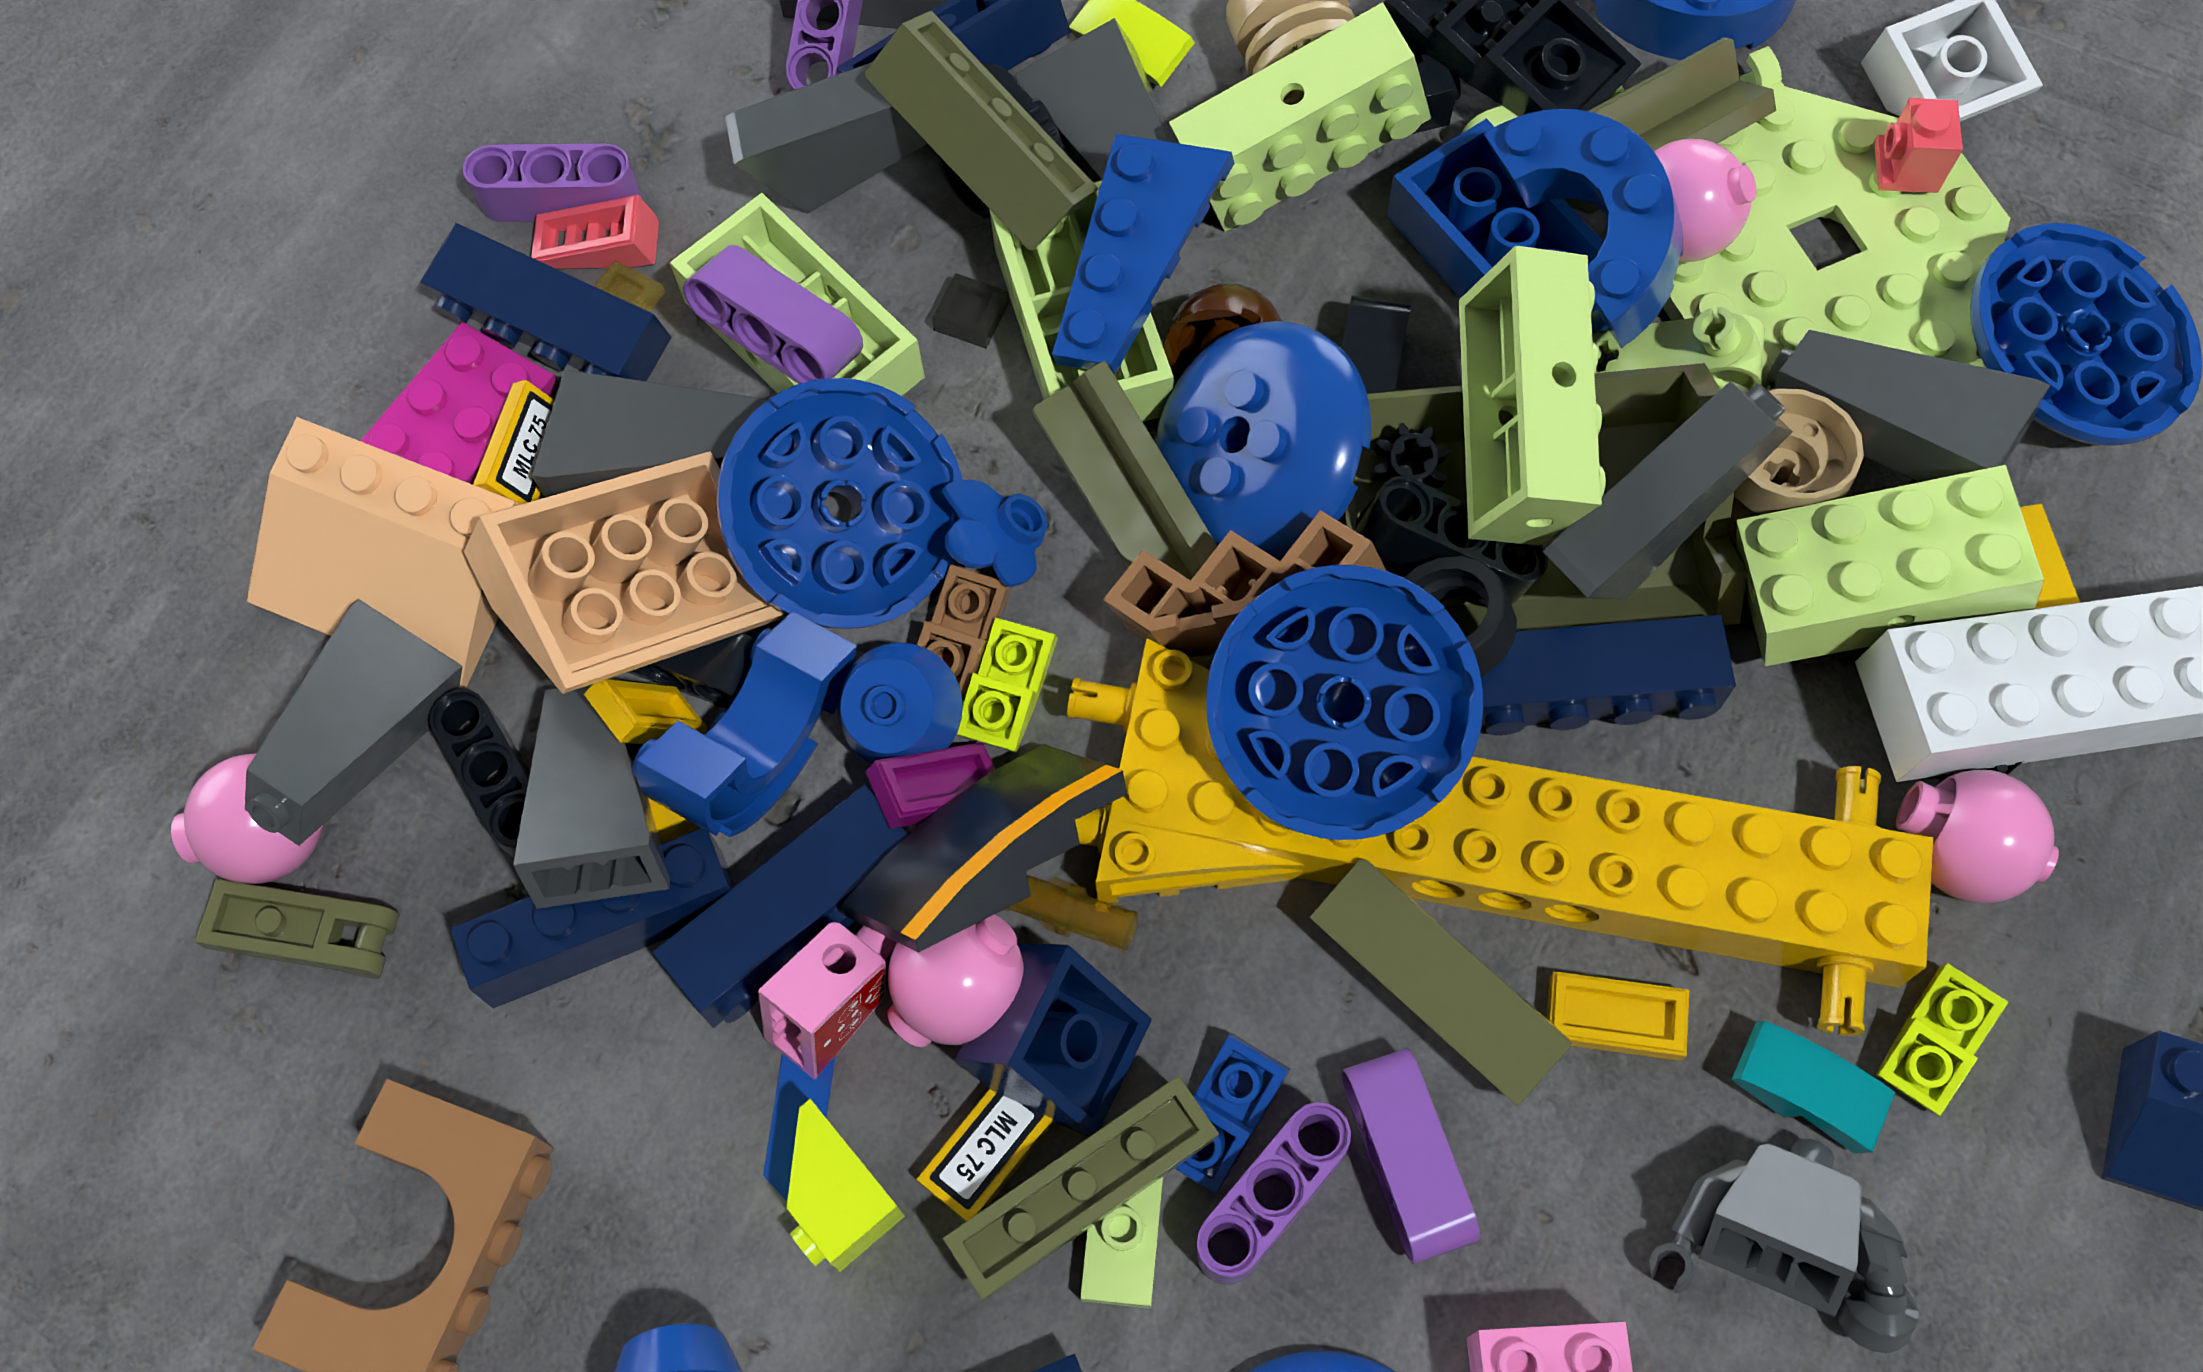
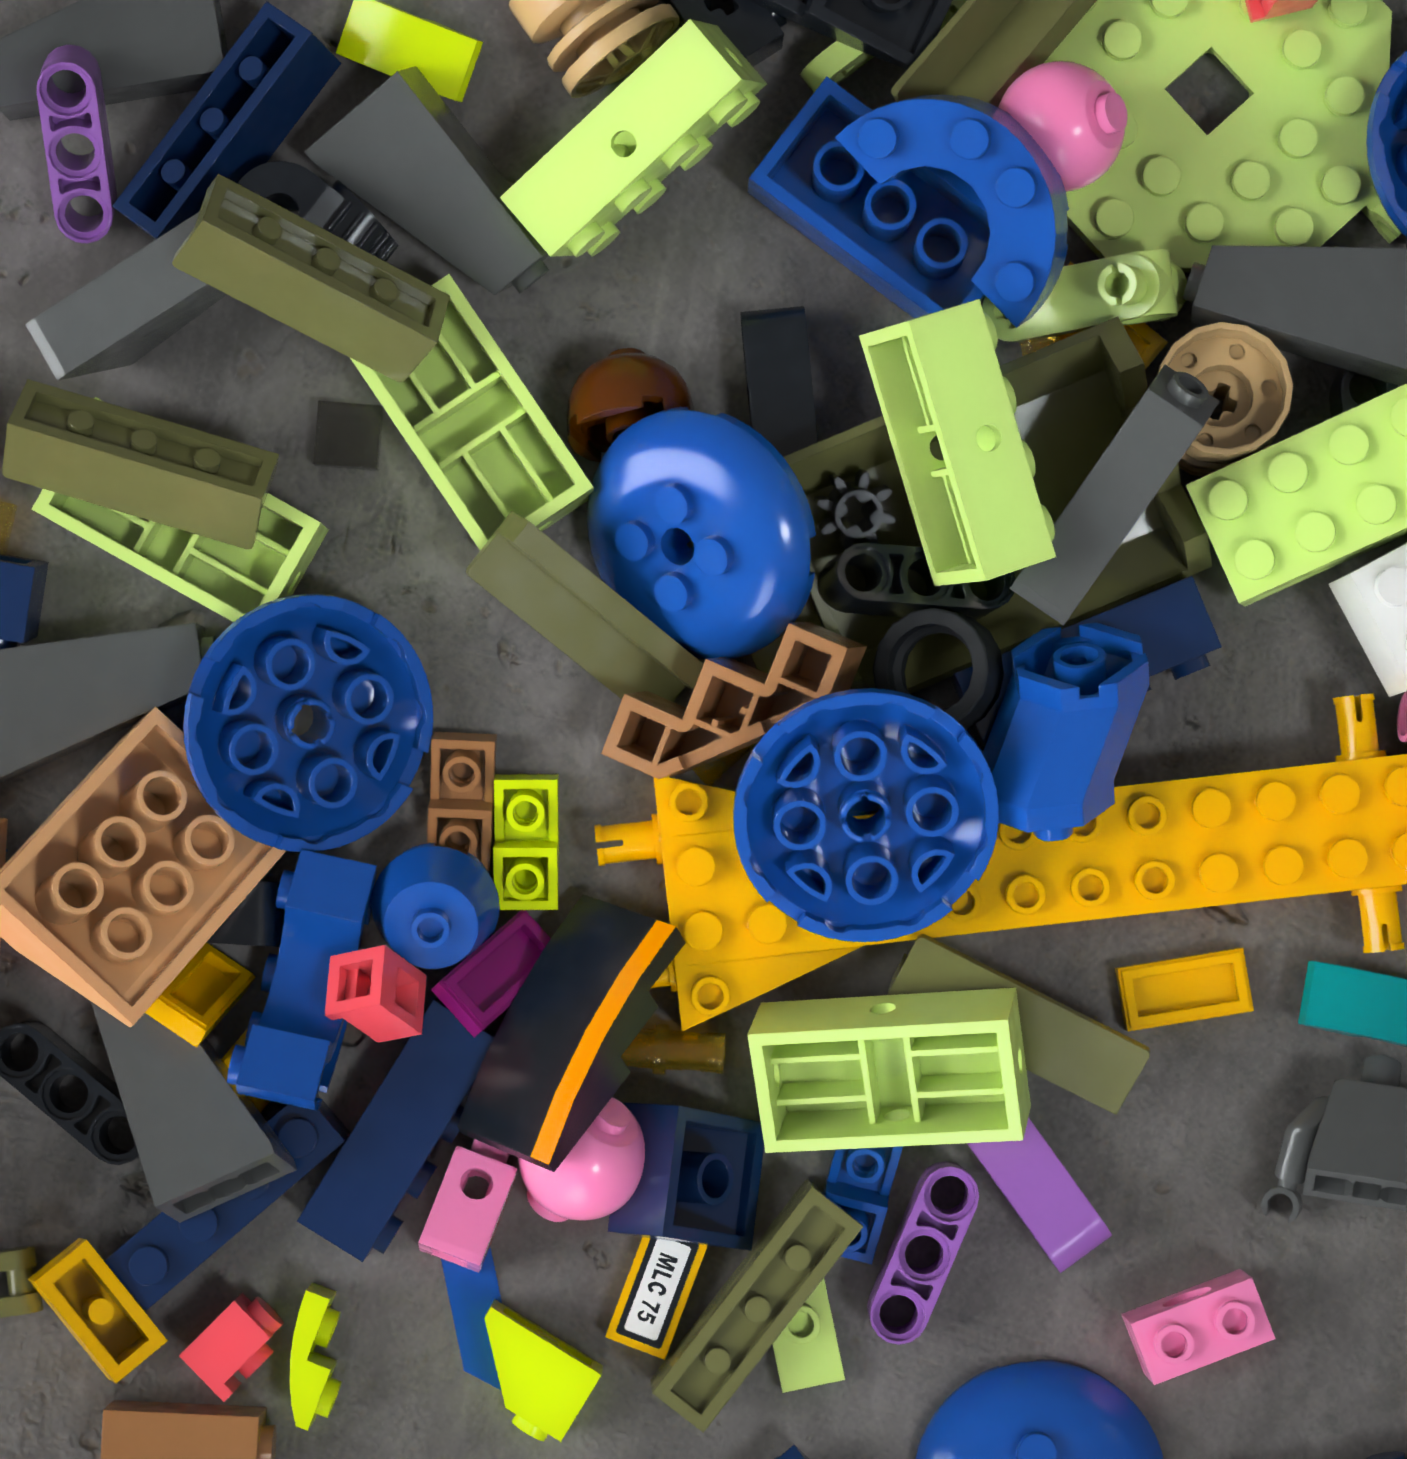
camera: 25 degrees left, 20 degrees up
medium lavender beam [683,245,863,384] -> none
blue plate [942,480,1047,587] -> none
blue wing [1052,134,1235,375] -> none
none -> olive panel [2,379,279,550]
none -> yellow brick [28,1238,168,1384]
none -> coral brick [179,1293,284,1402]
none -> neon yellow slope [290,1283,342,1431]
none -> coral brick [325,945,427,1043]
none -> yellowish green brick [747,988,1031,1153]
none -> blue brick [983,623,1149,841]

